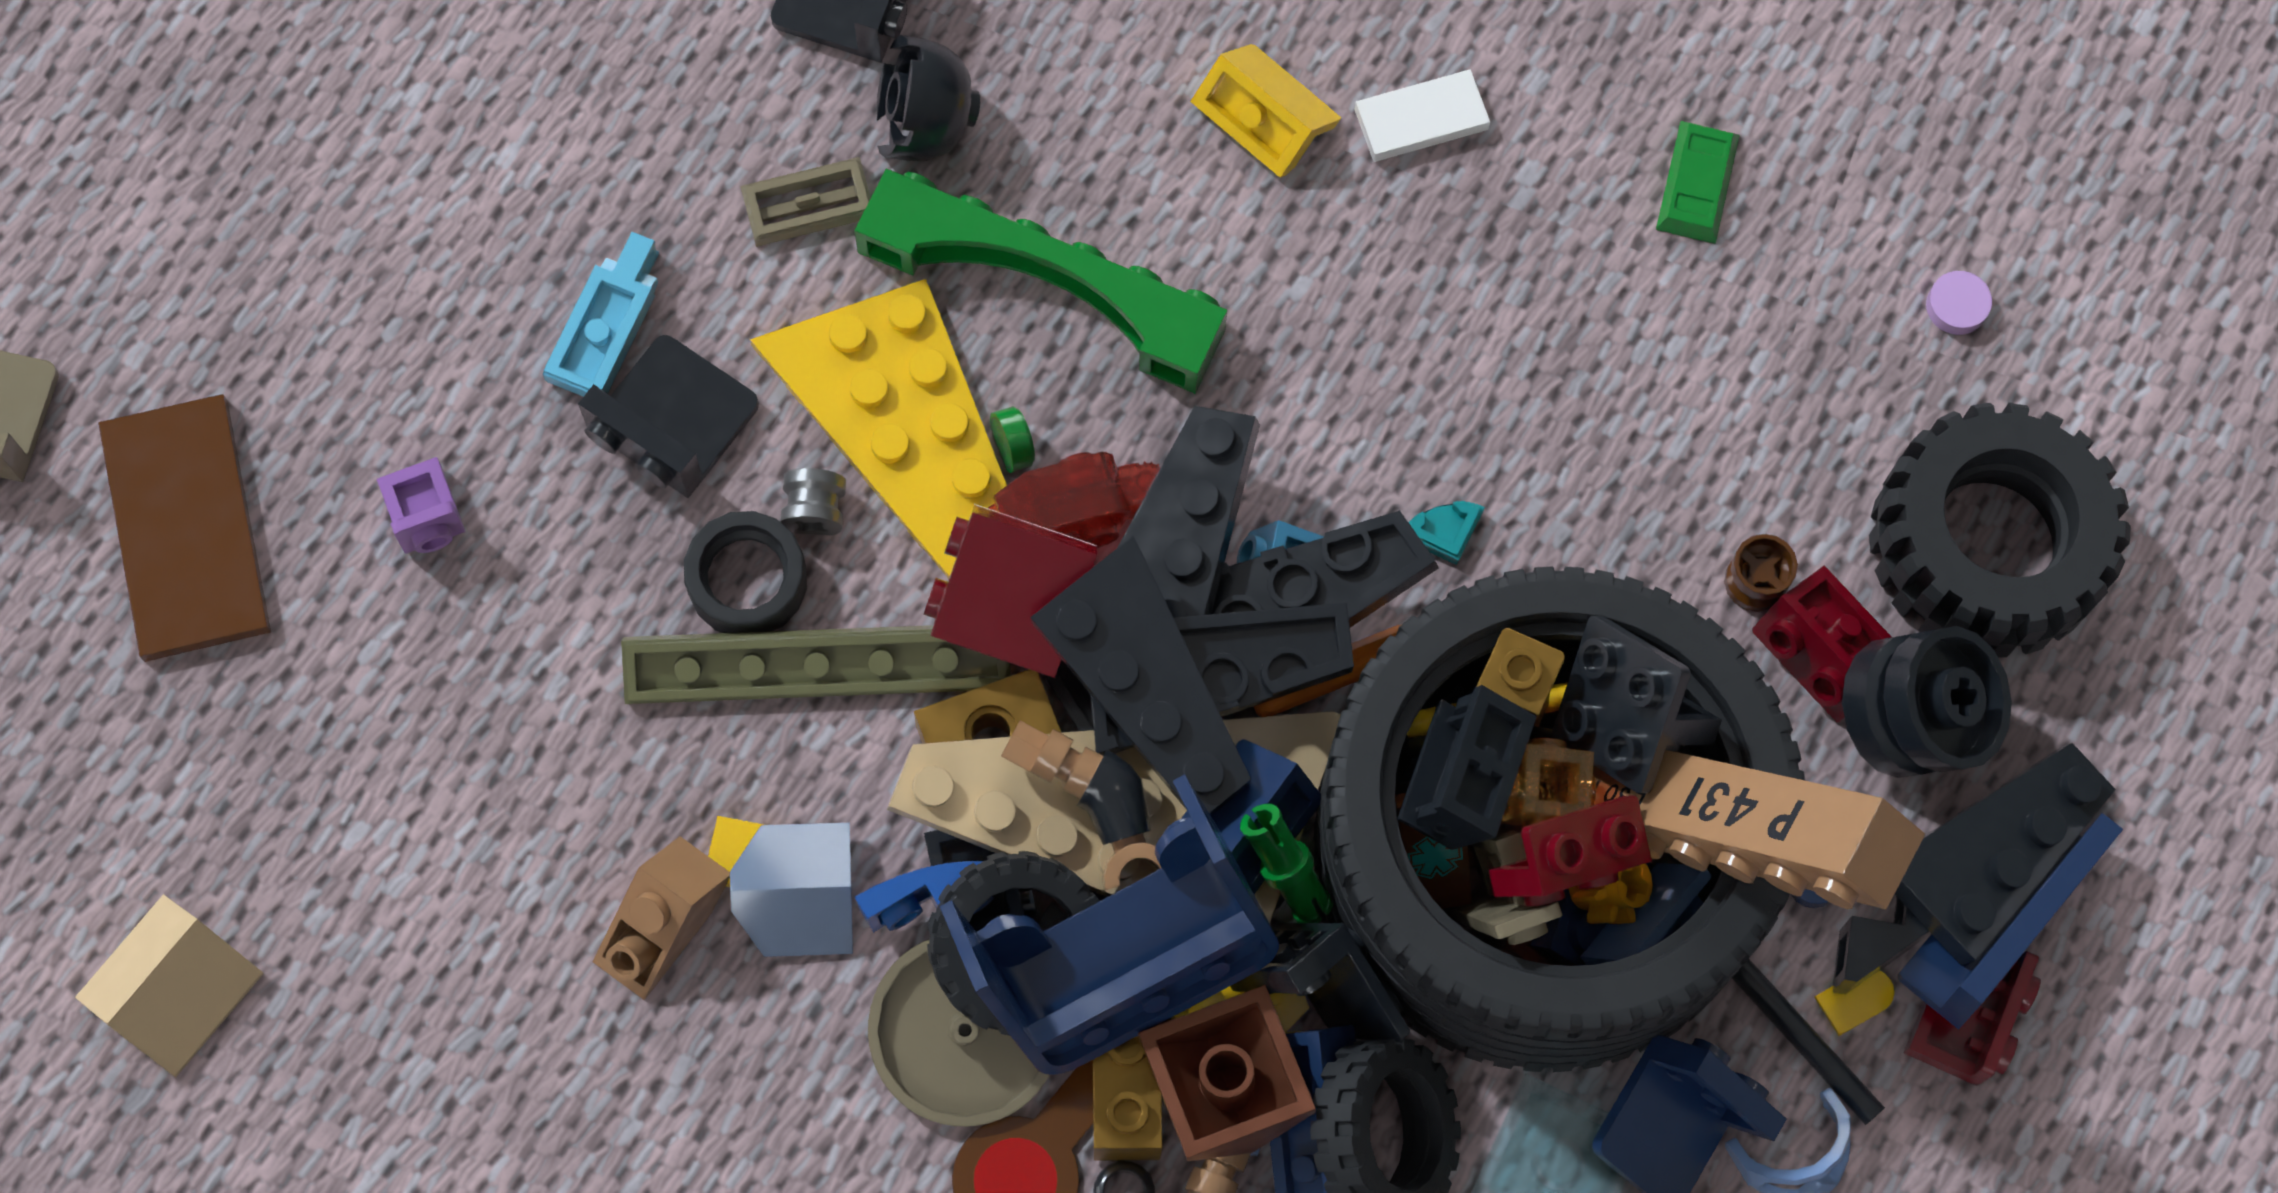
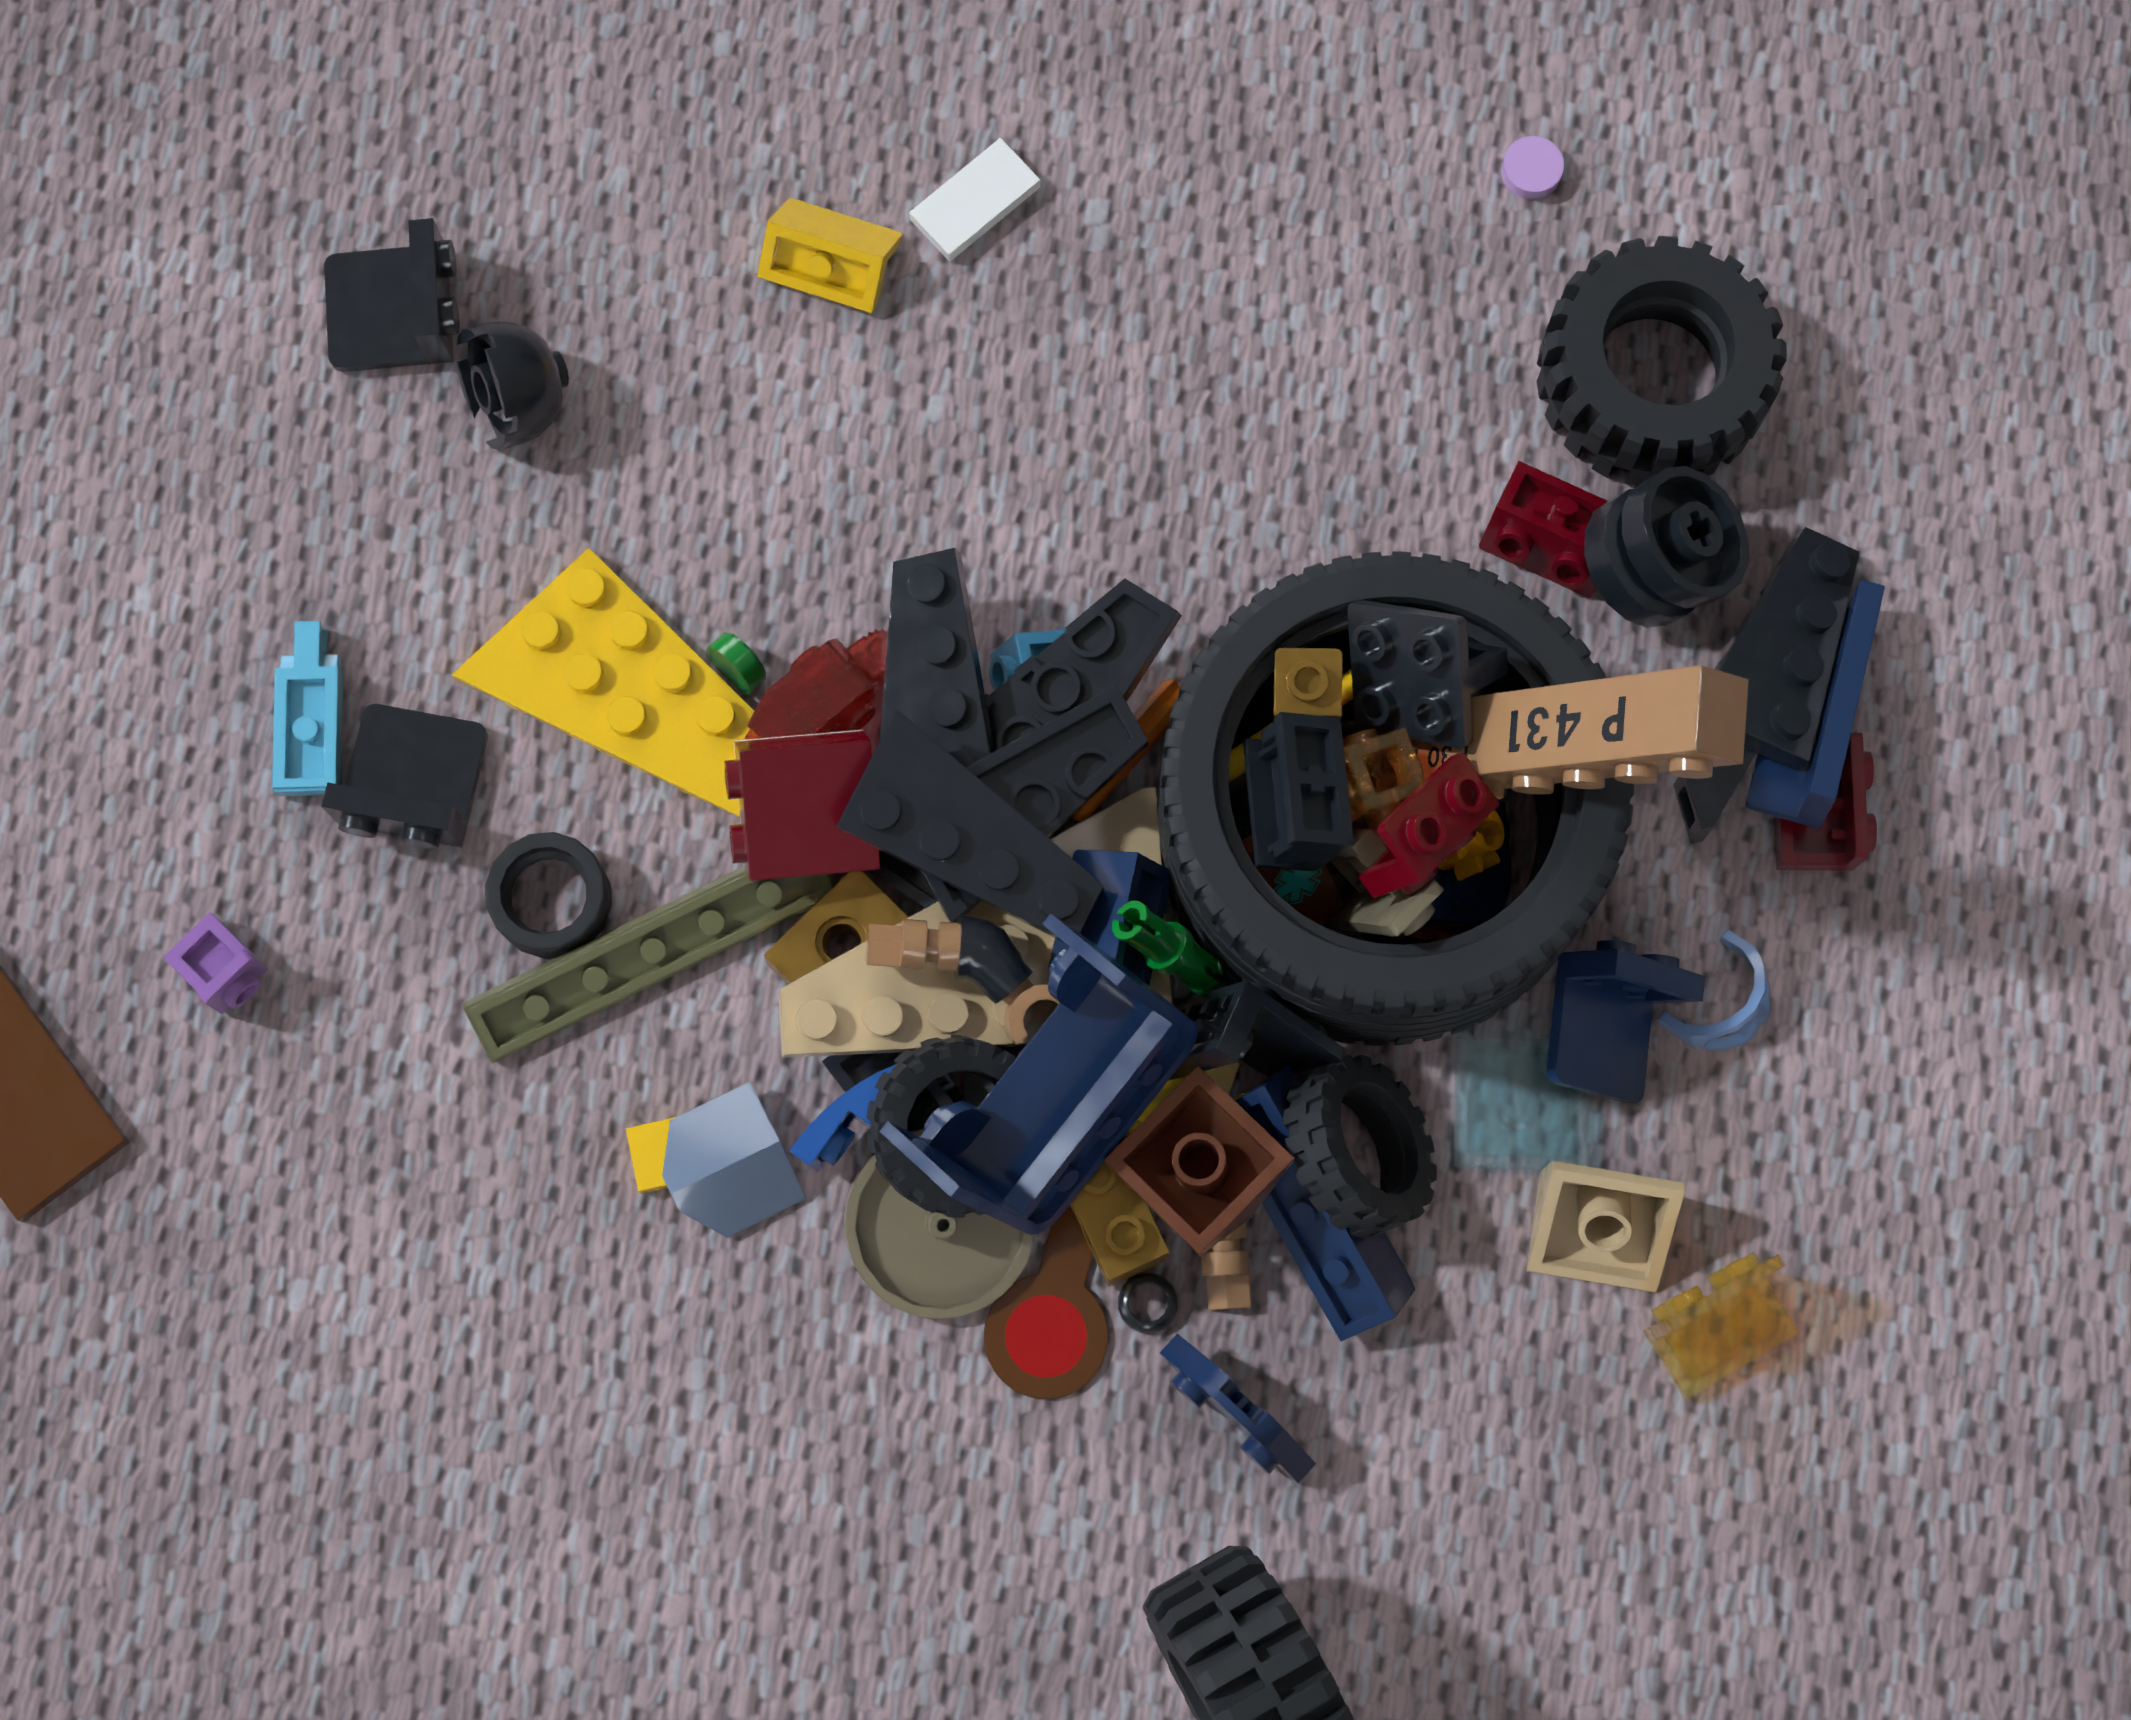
camera: 20 degrees left, 5 degrees up
tan slope [75,894,264,1077] -> none
medium nougat slope [593,836,730,1000] -> none
dark tan tile [740,157,871,247] -> none
flat silver wheel [780,468,846,536] -> none
green arch [854,168,1227,394] -> none
teal tile [1409,501,1485,565] -> none
medium blue panel [1580,863,1712,965] -> none
green tile [1656,121,1740,244] -> none
reddish brown wheel [1724,534,1798,612] -> none
black bar [1732,959,1885,1125] -> none
yellow piece [1814,971,1894,1036] -> none

